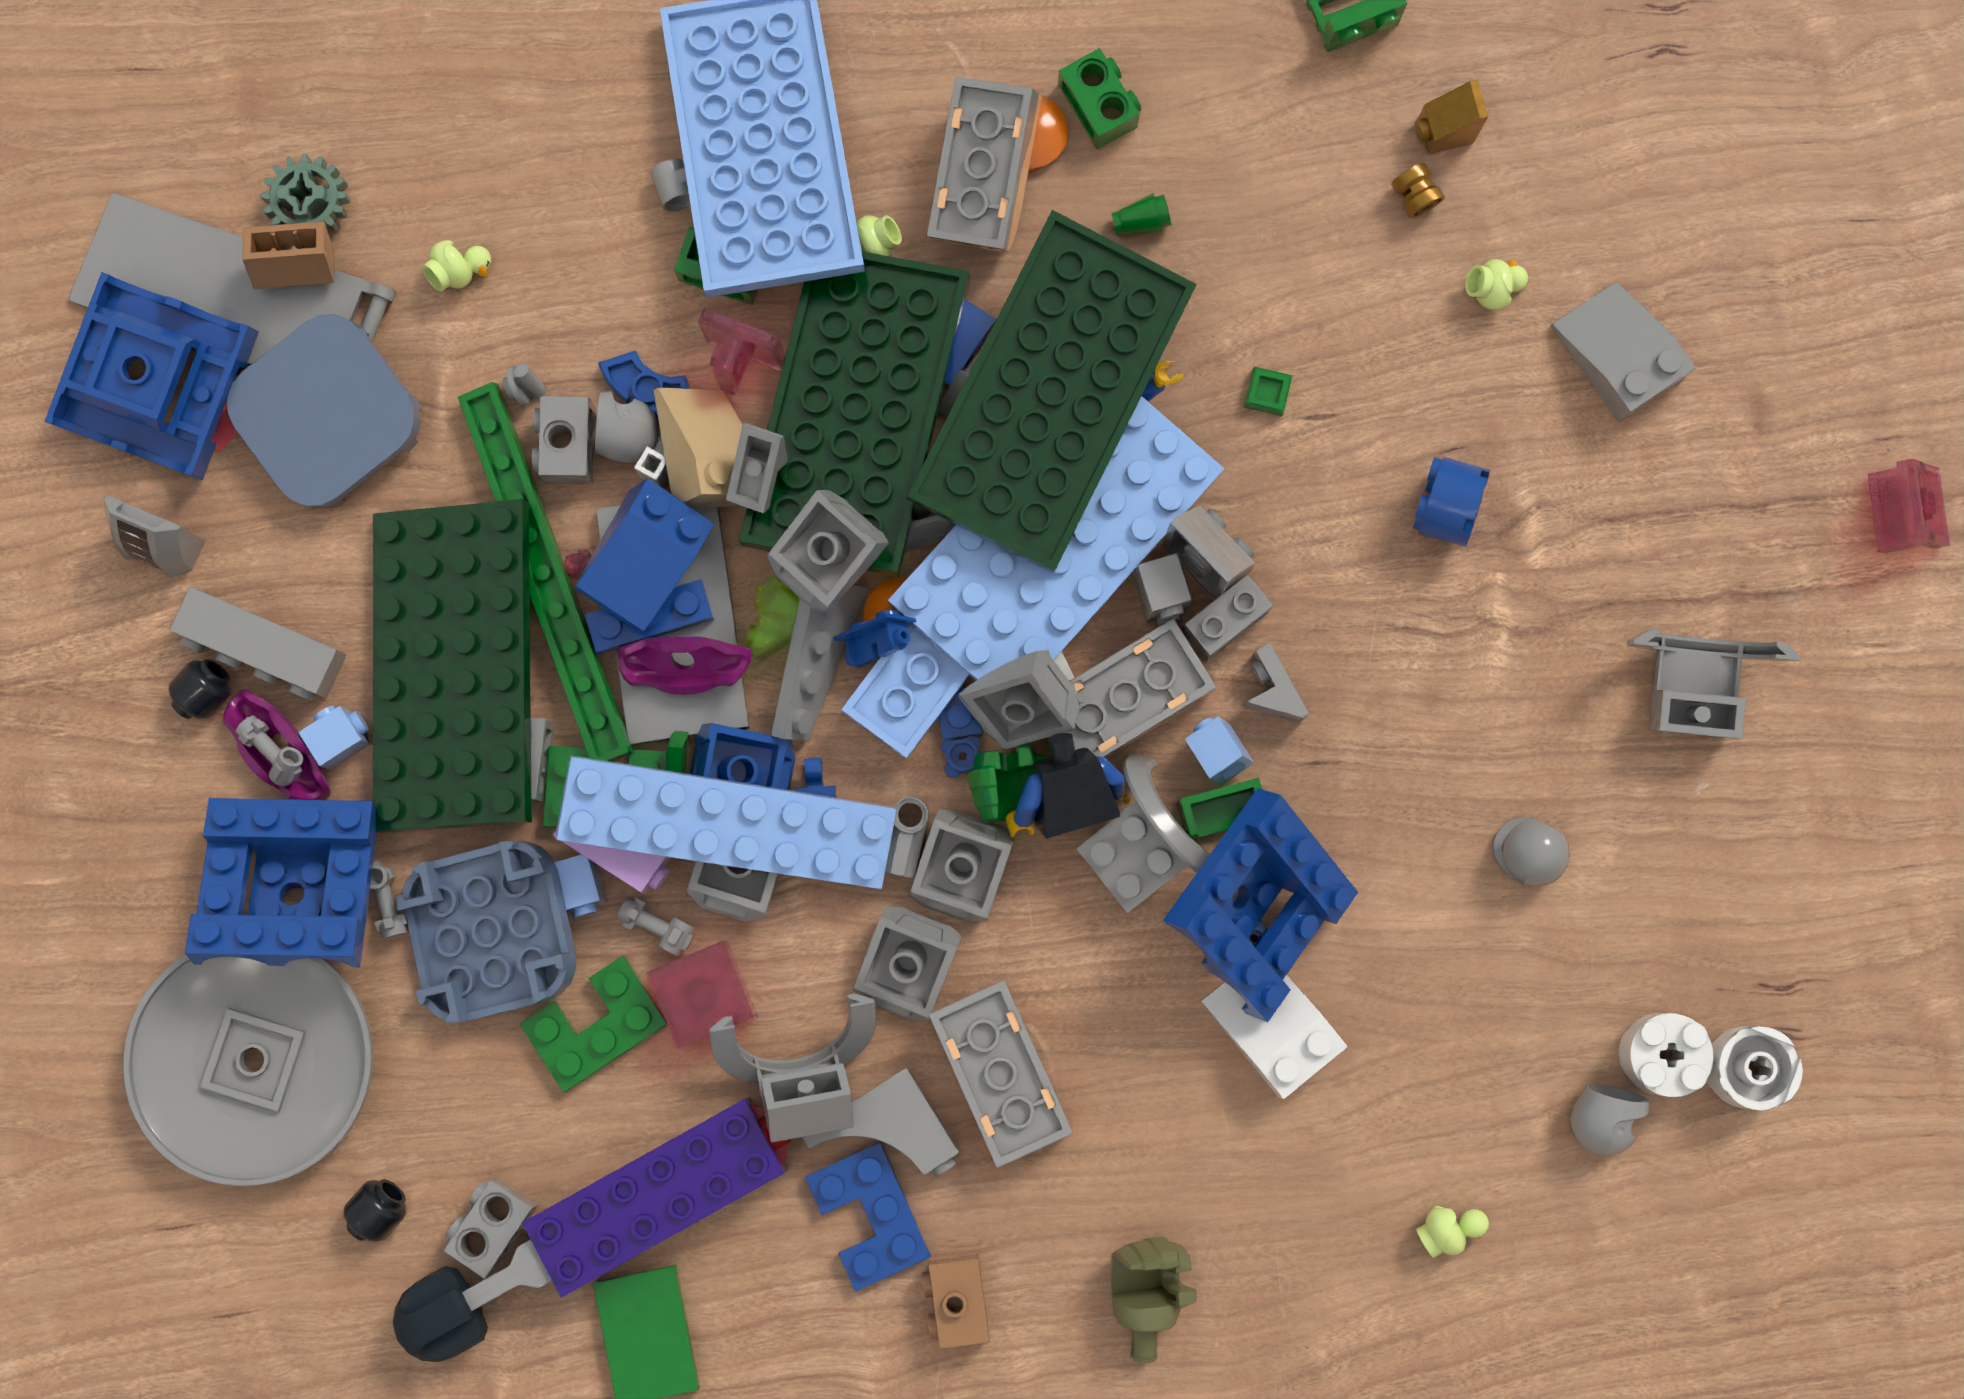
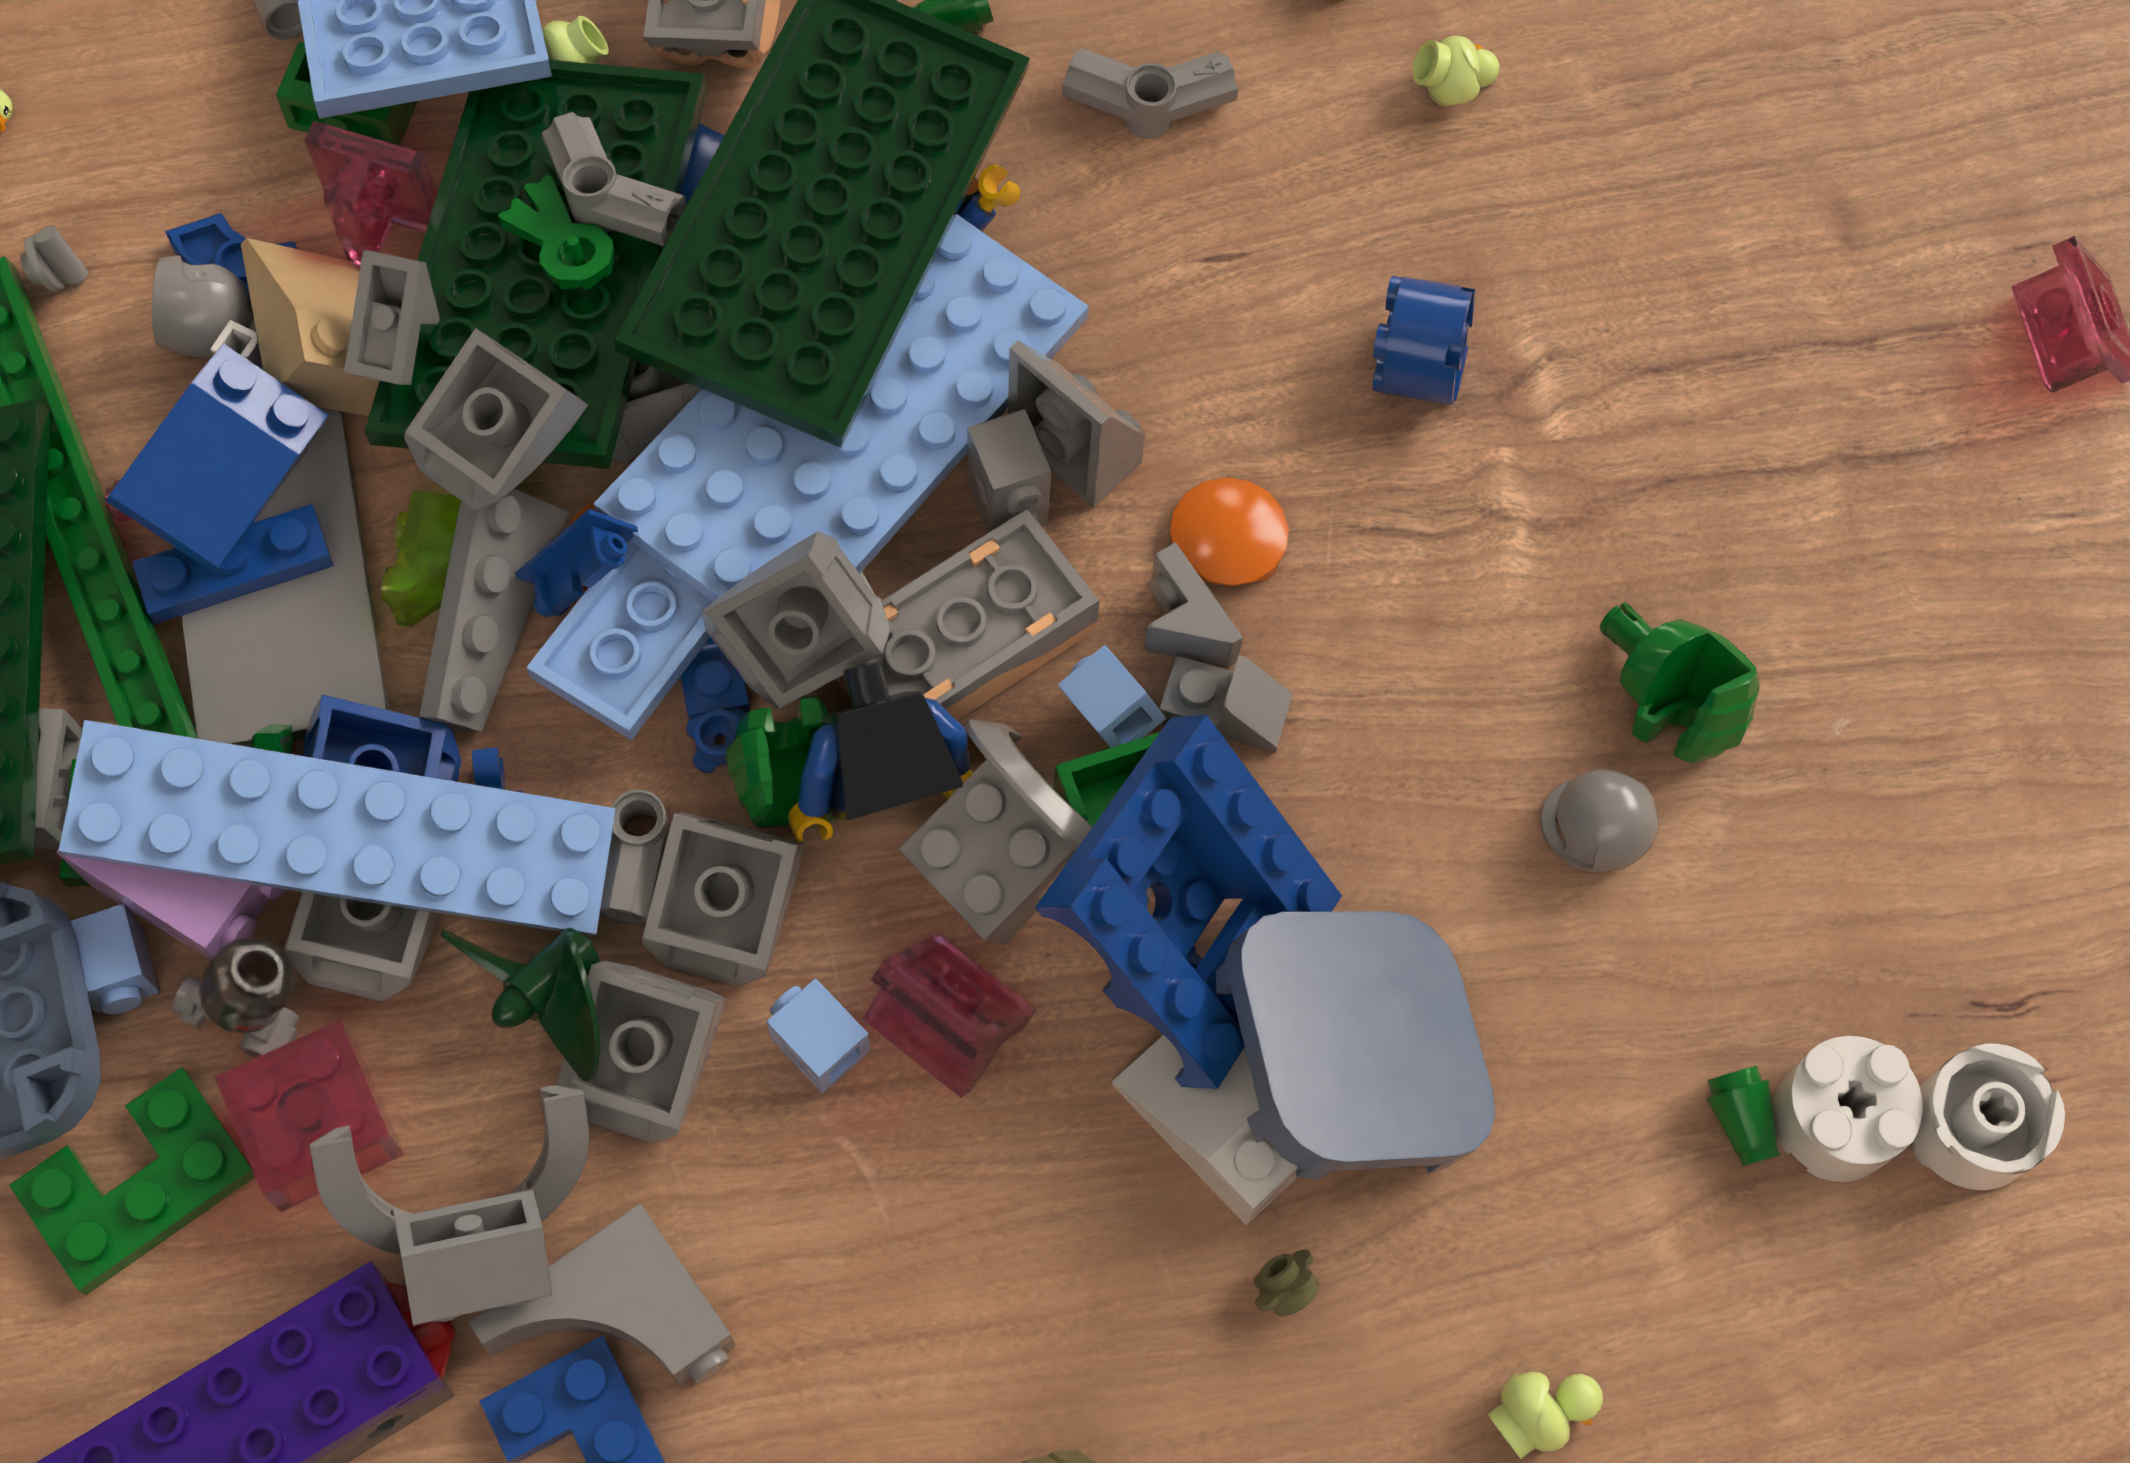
camera: 10 degrees left, 15 degrees down
light grey brick [532,396,594,484] -> none
magenta piece [617,636,753,695] -> none
light grey piece [929,980,1073,1168] -> none
light grey brick [1181,575,1273,662] -> none
green tile [1244,366,1293,416] -> none
light grey slope [1550,281,1696,422] -> none
light grey helmet [1570,1084,1650,1156] -> none
light grey piece [1627,629,1801,739] -> none
none -> clear smoke head [199,937,295,1034]
none -> dark green piece [440,928,601,1081]
none -> green piece [498,175,615,290]
none -> light grey piece [542,112,687,246]
none -> light blue brick [767,978,871,1094]
none -> clear pink bracket [862,933,1036,1098]
none -> light grey piece [1062,48,1238,139]
none -> light grey slope [1160,655,1293,752]
none -> orange dish [1169,477,1289,587]
none -> sand blue tile [1215,911,1495,1180]
none -> olive plate [1254,1249,1319,1316]
none -> green piece [1600,602,1760,764]
none -> green cone [1706,1066,1780,1166]

